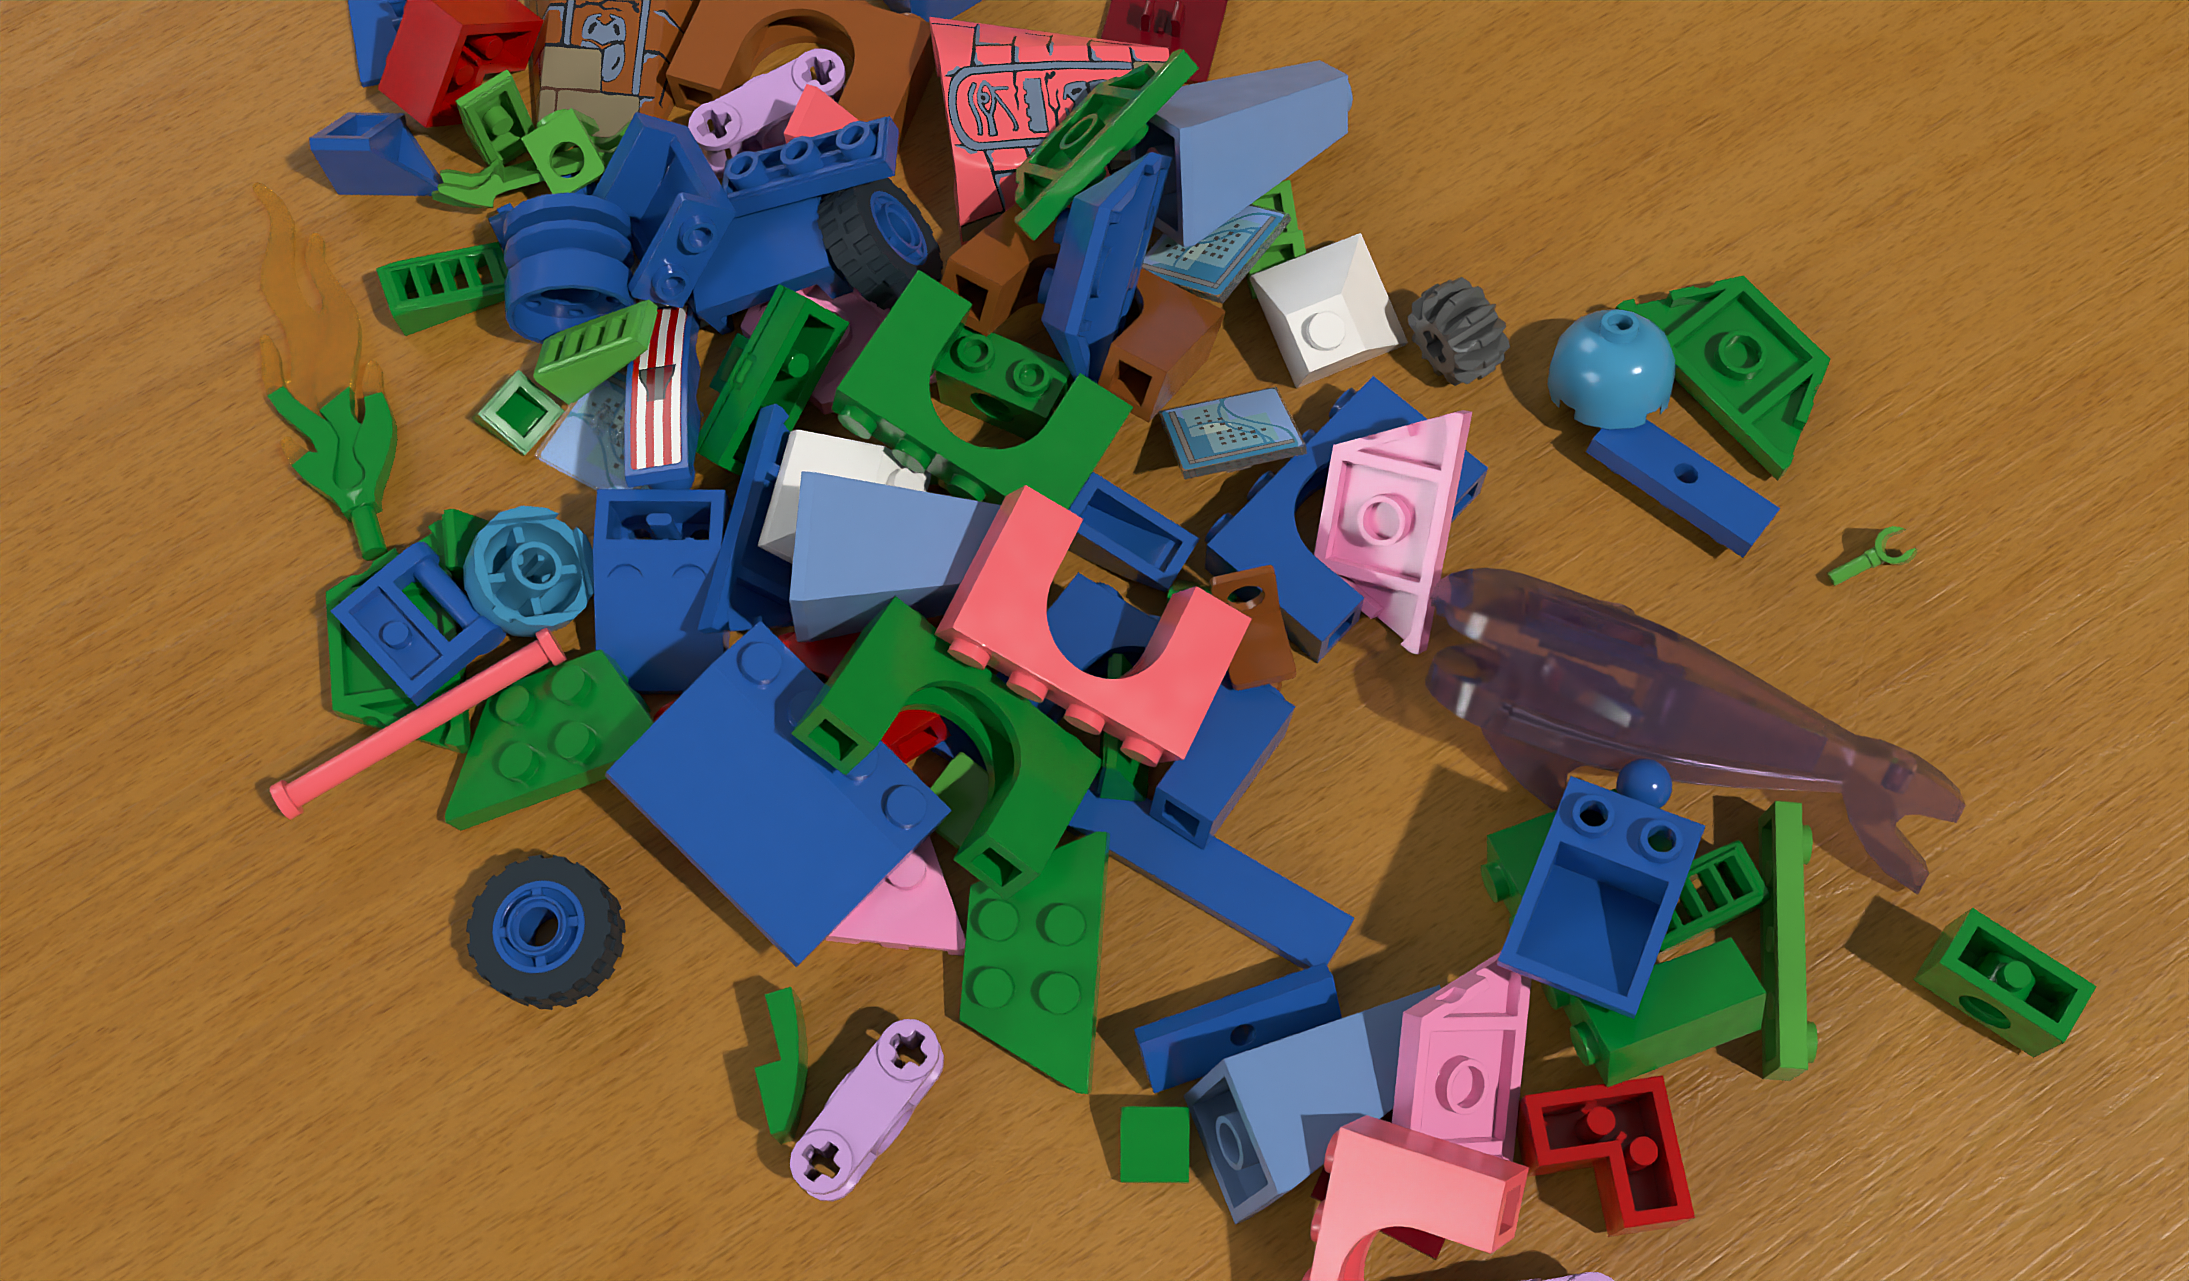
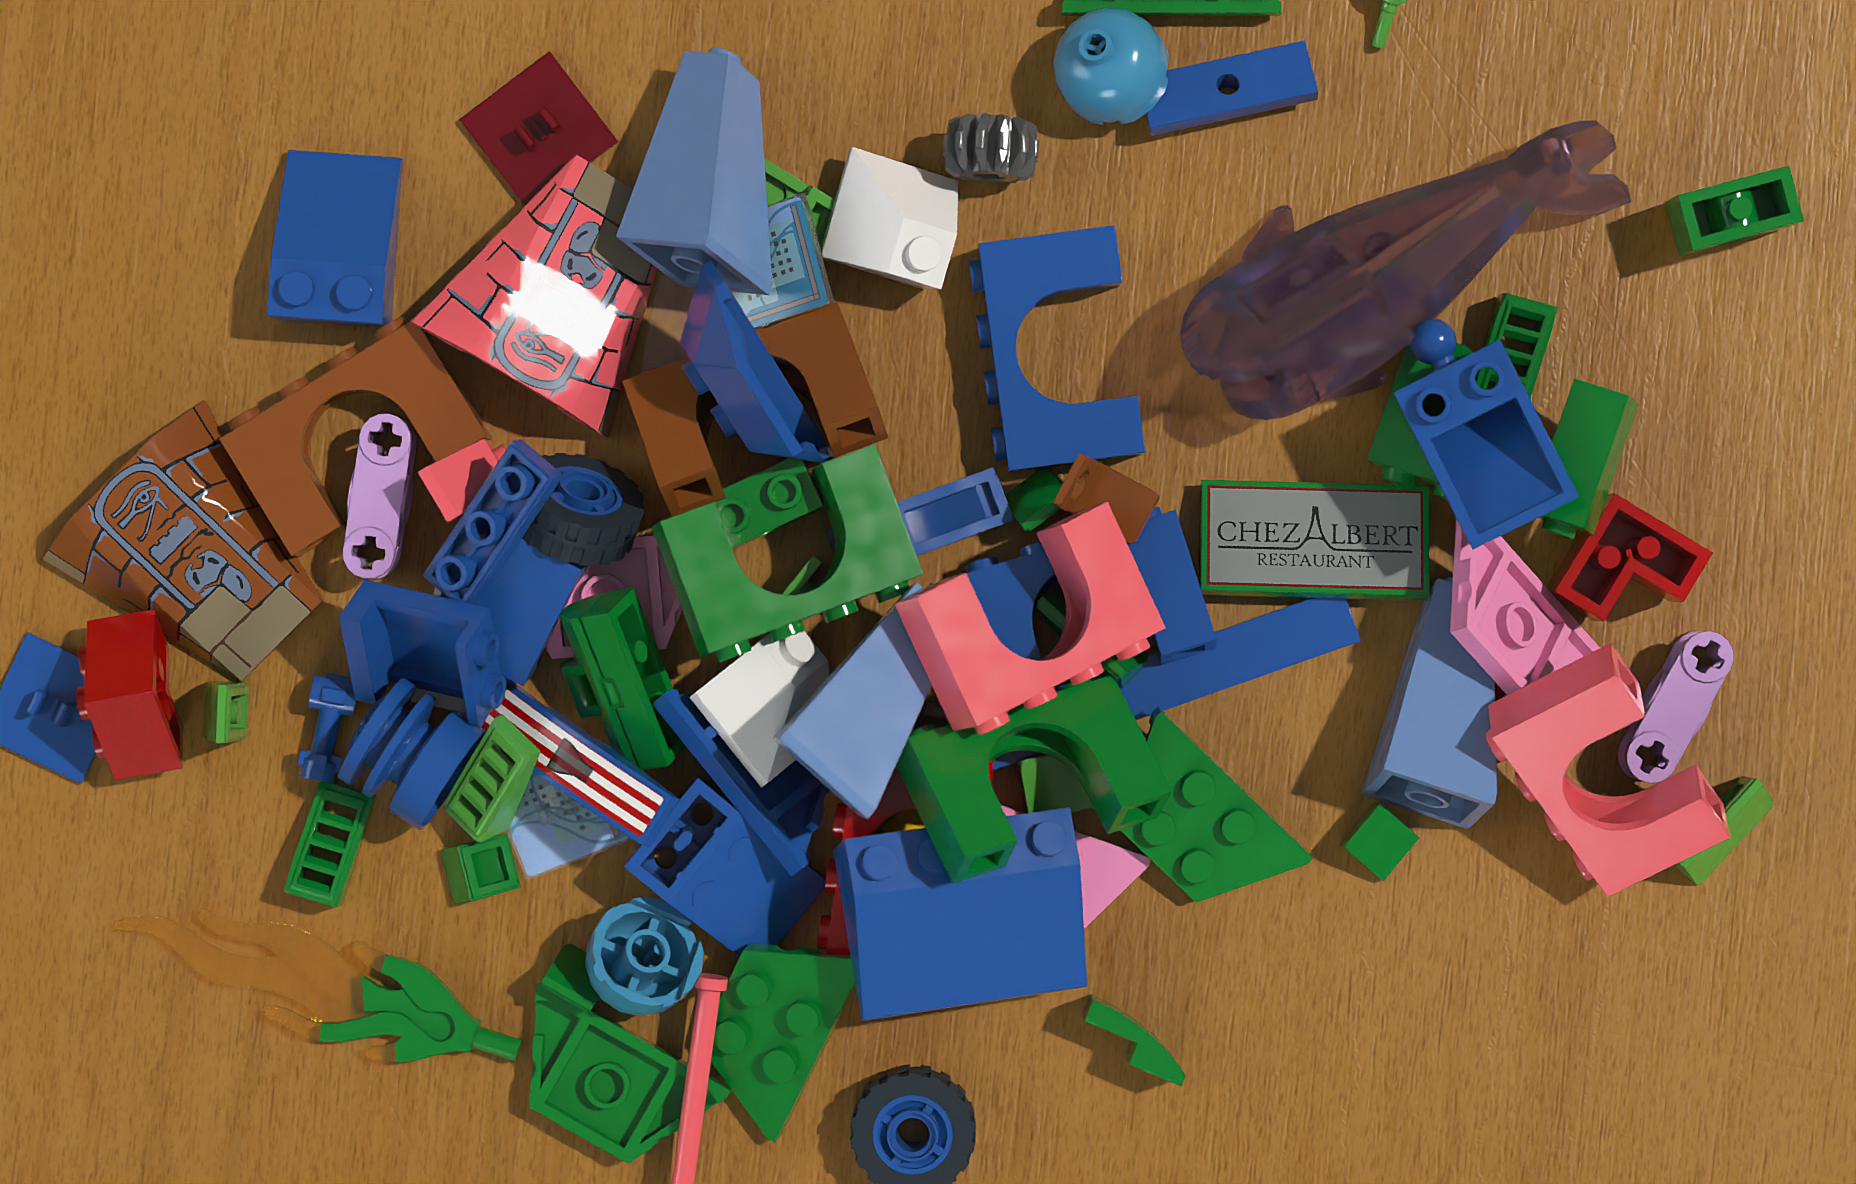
camera: 55 degrees left, 20 degrees up
blue slope [309,112,443,196] -> none
blue plate [331,542,507,707] -> none
bright green piece [431,120,631,208] -> none
bright green bracket [521,108,606,194] -> none
lavender piece [790,1019,944,1202] -> none
green wing [1015,49,1199,241] -> none
blue tile [1134,962,1342,1094] -> none
piece [1159,386,1307,480] -> none
bright pink wing [1314,410,1472,654] -> none
bright green plate [1758,801,1818,1081] -> none
none -> light grey tile [1199,480,1430,601]

